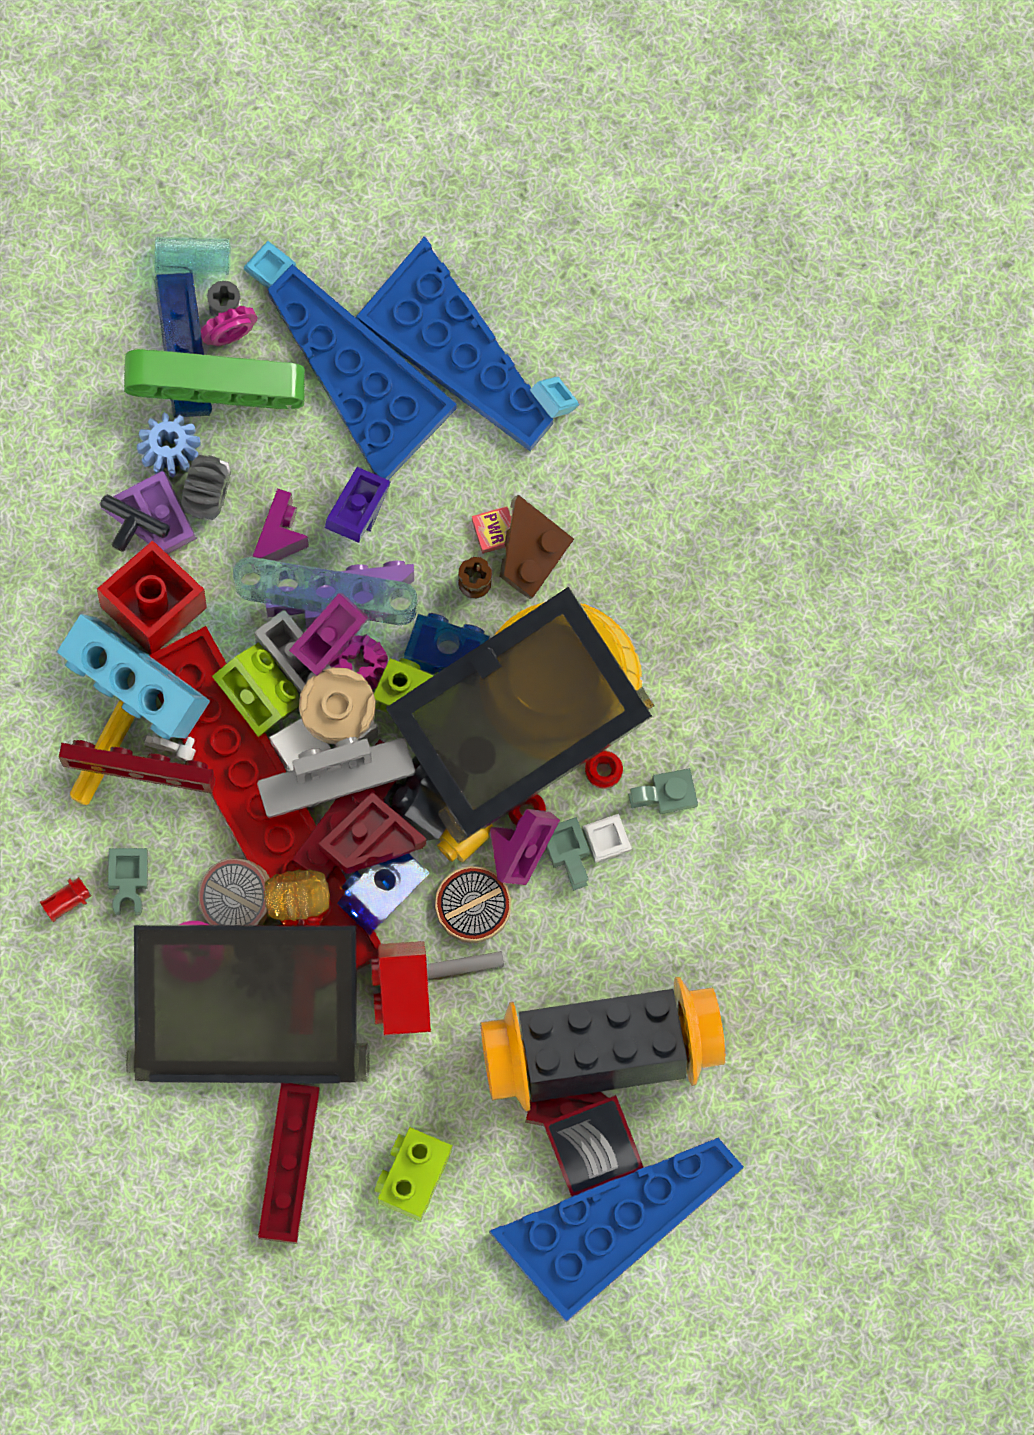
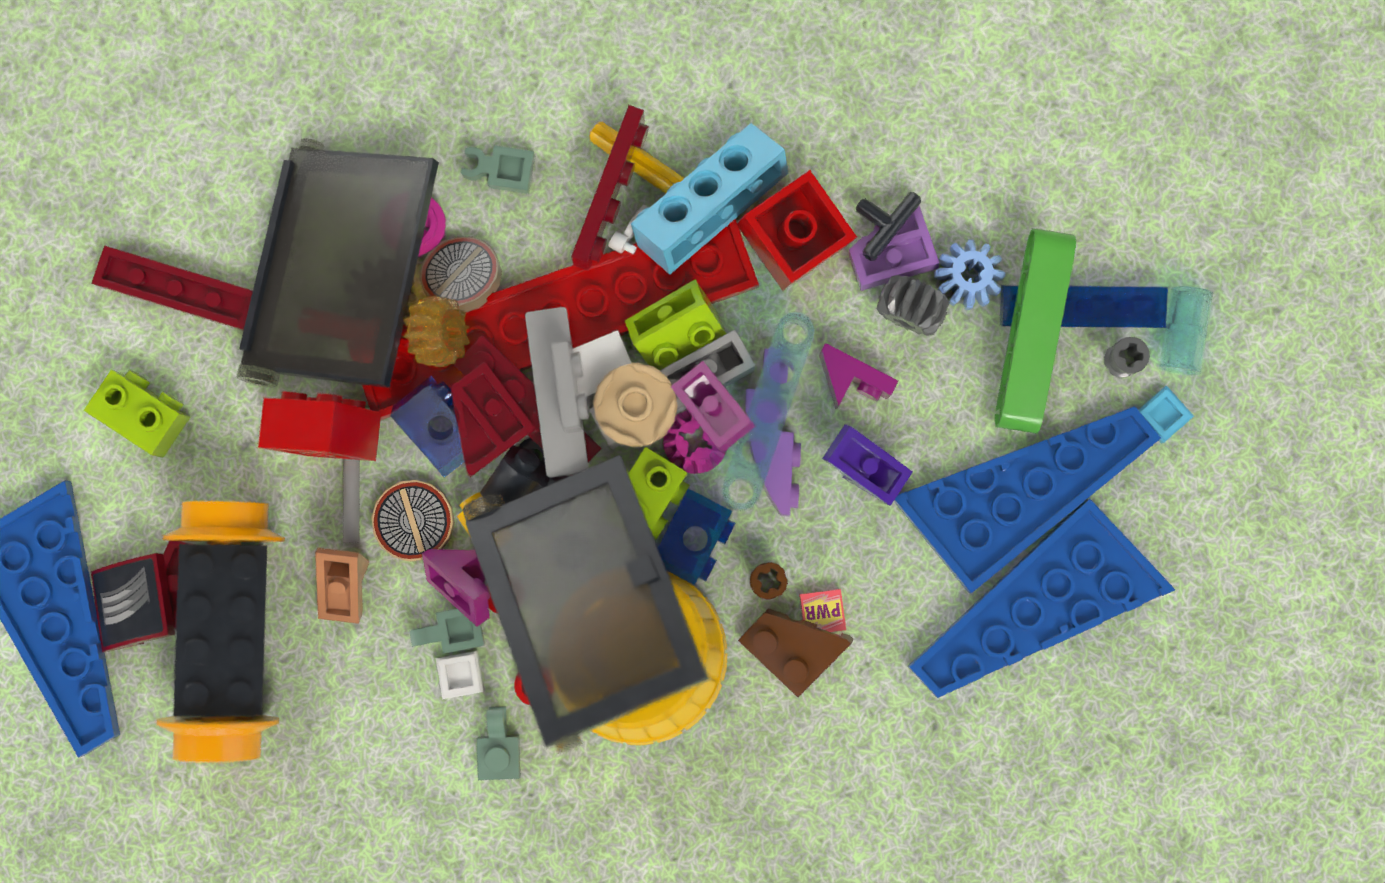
camera: 110 degrees right, 10 degrees up
red pin [40,877,91,922] -> none
dark pink gear [200,306,258,346] -> none
medium azure tile [530,376,579,418] -> none
none -> nougat slope [315,548,369,624]

